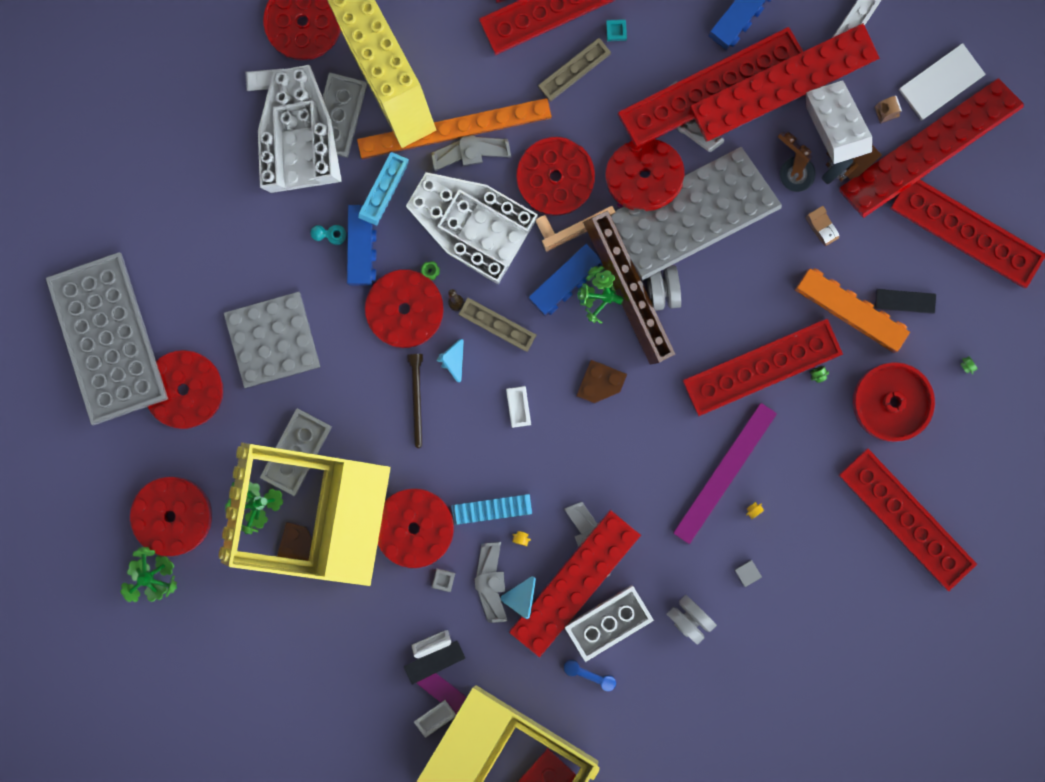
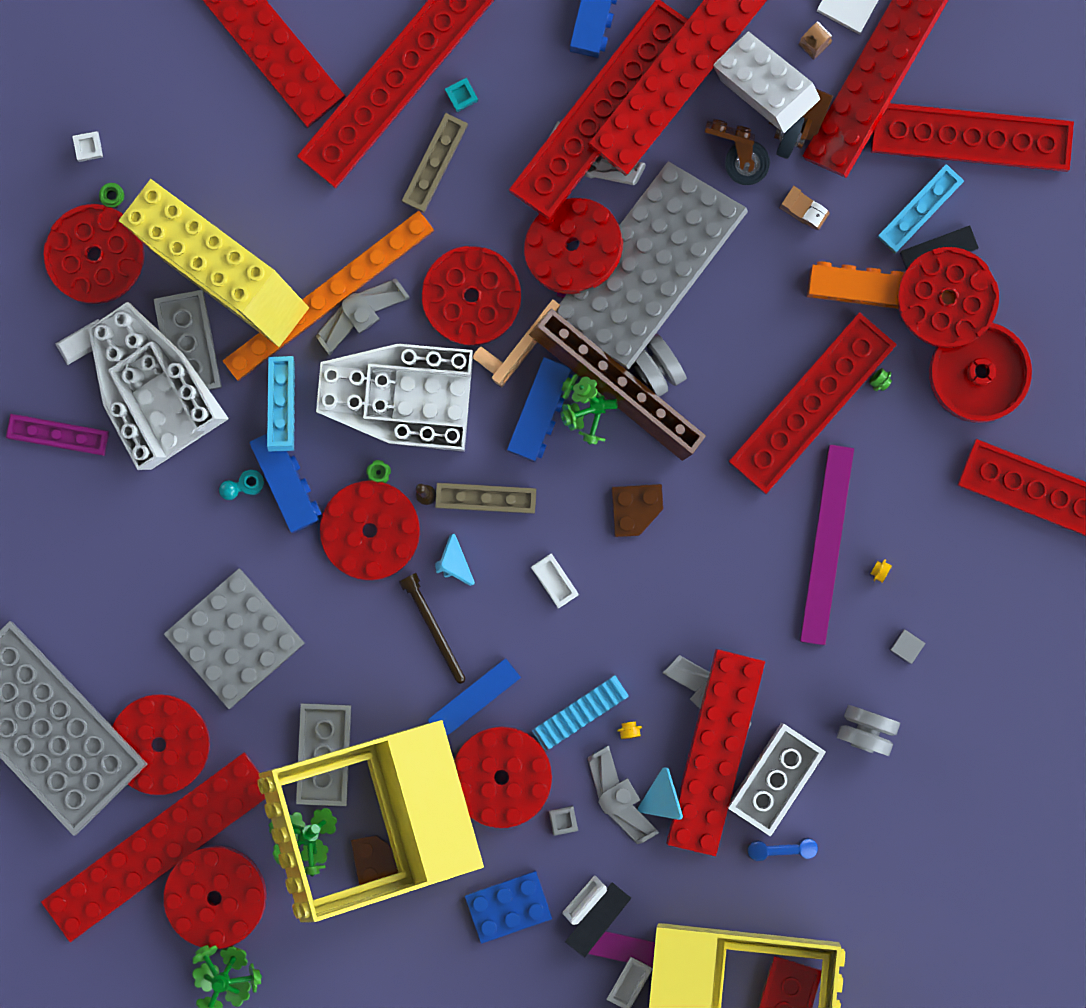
camera: 30 degrees left, 0 degrees up
bright green plate [961,356,978,374] -> none
none -> magenta tile [6,414,109,456]
none -> red plate [41,752,265,942]
none -> blue tile [427,658,521,736]
none -> blue plate [465,871,552,944]
none -> medium azure gear [877,164,964,254]
none -> red plate [897,247,999,348]

